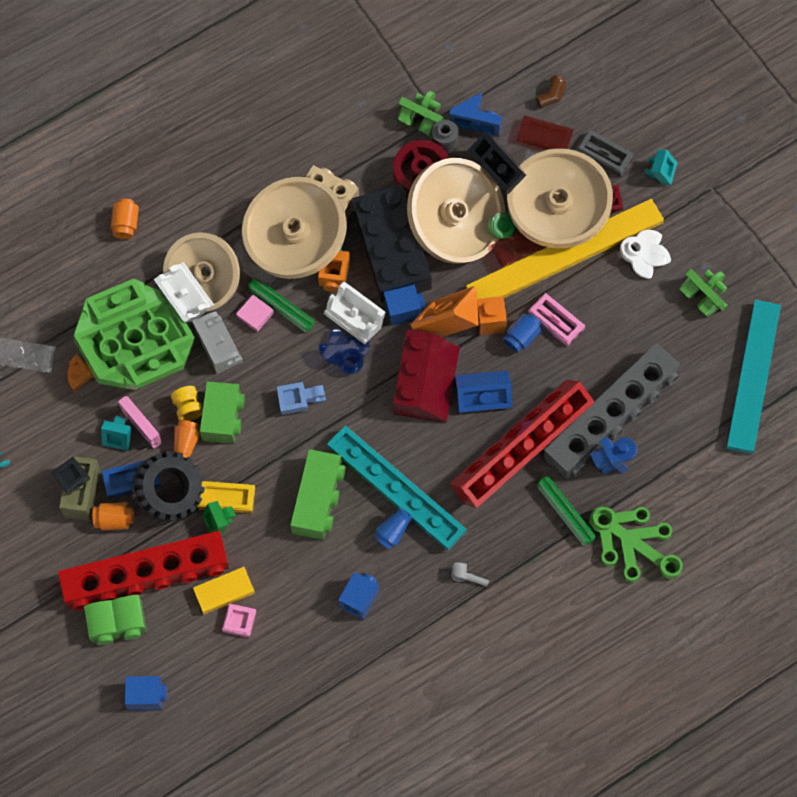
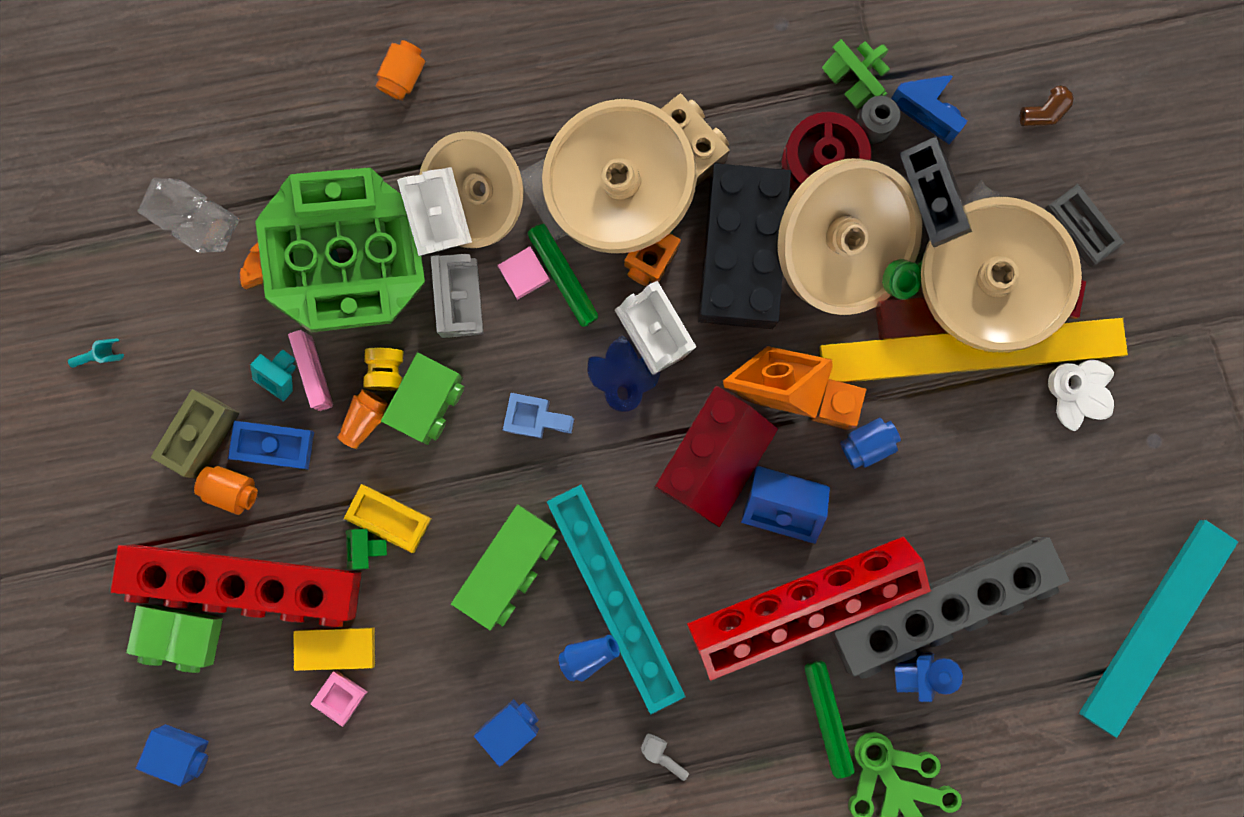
camera: 15 degrees right, 15 degrees up
black tile [51,457,90,496] -> none
black tyre [131,451,205,522] -> none
blue brick [384,284,425,326] -> none
clear red tile [517,115,574,150] -> none
bright pink tile [528,293,585,347] -> none
teal tile [644,149,678,185] -> none
bright green hips [680,269,728,317] -> none

